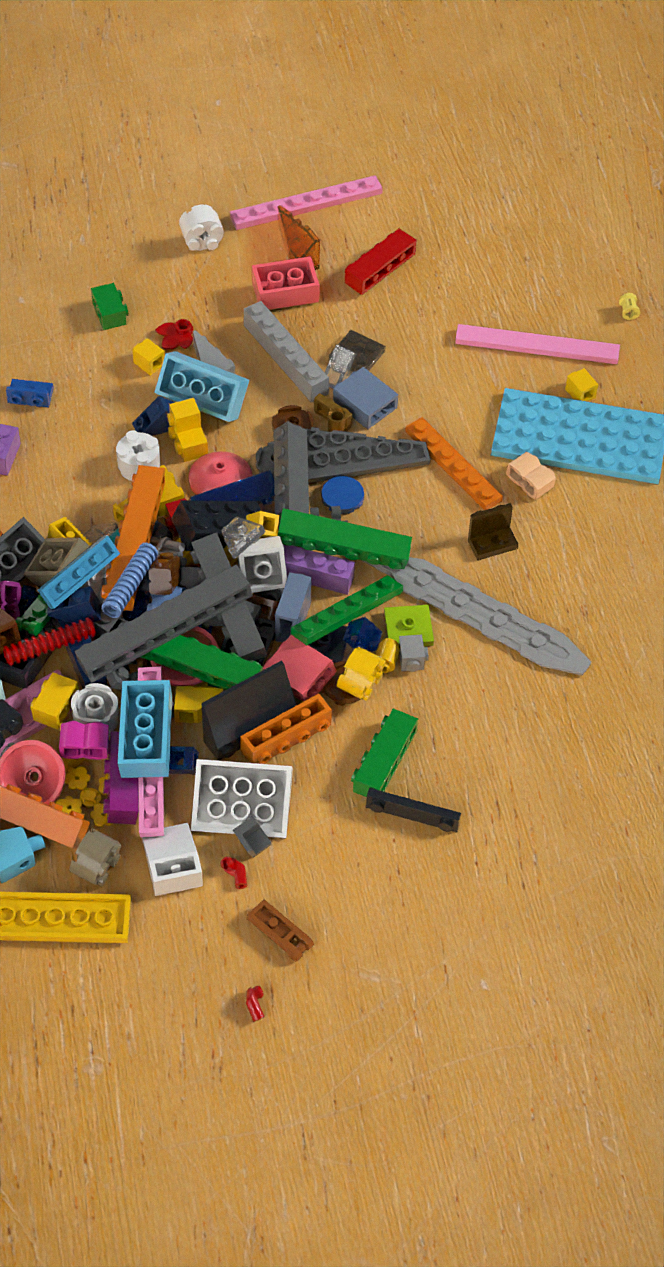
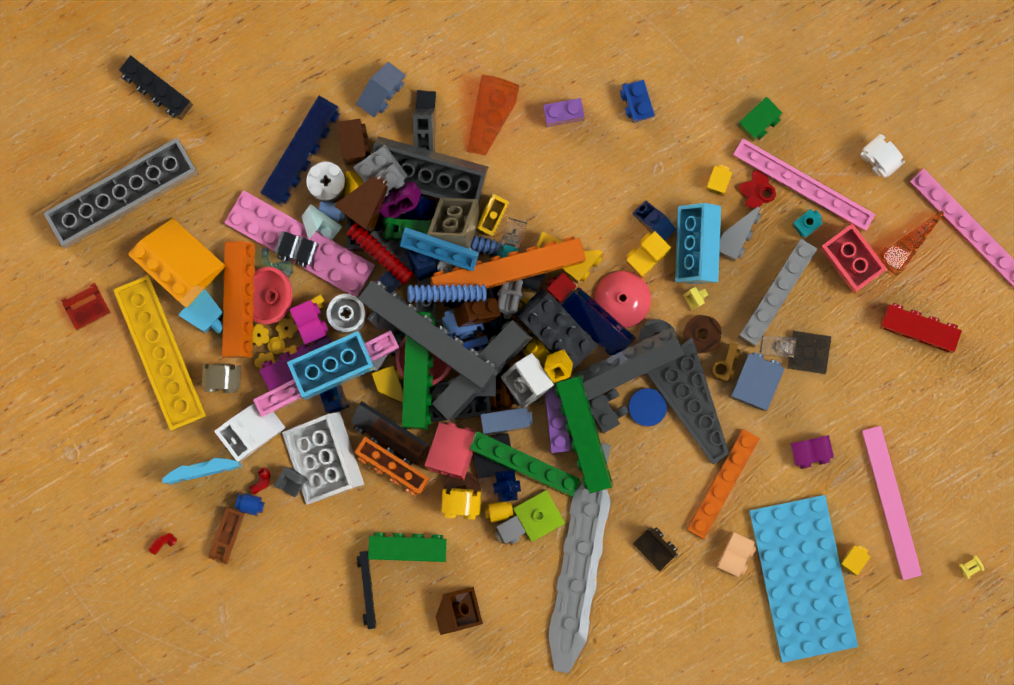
camera: 70 degrees right, 30 degrees up
yellow brick [30,672,79,730] -> none
white brick [116,430,160,481] -> none
clear wing [221,517,266,559] -> none
none -> medium azure slope [162,458,243,485]
none -> blue brick [235,493,265,516]
none -> reddish brown slope [436,587,483,635]
none -> light yellow tile [683,287,708,311]
none -> bright pink plate [733,139,876,231]
none -> magenta brick [790,435,834,469]
none -> teal brick [792,209,823,240]

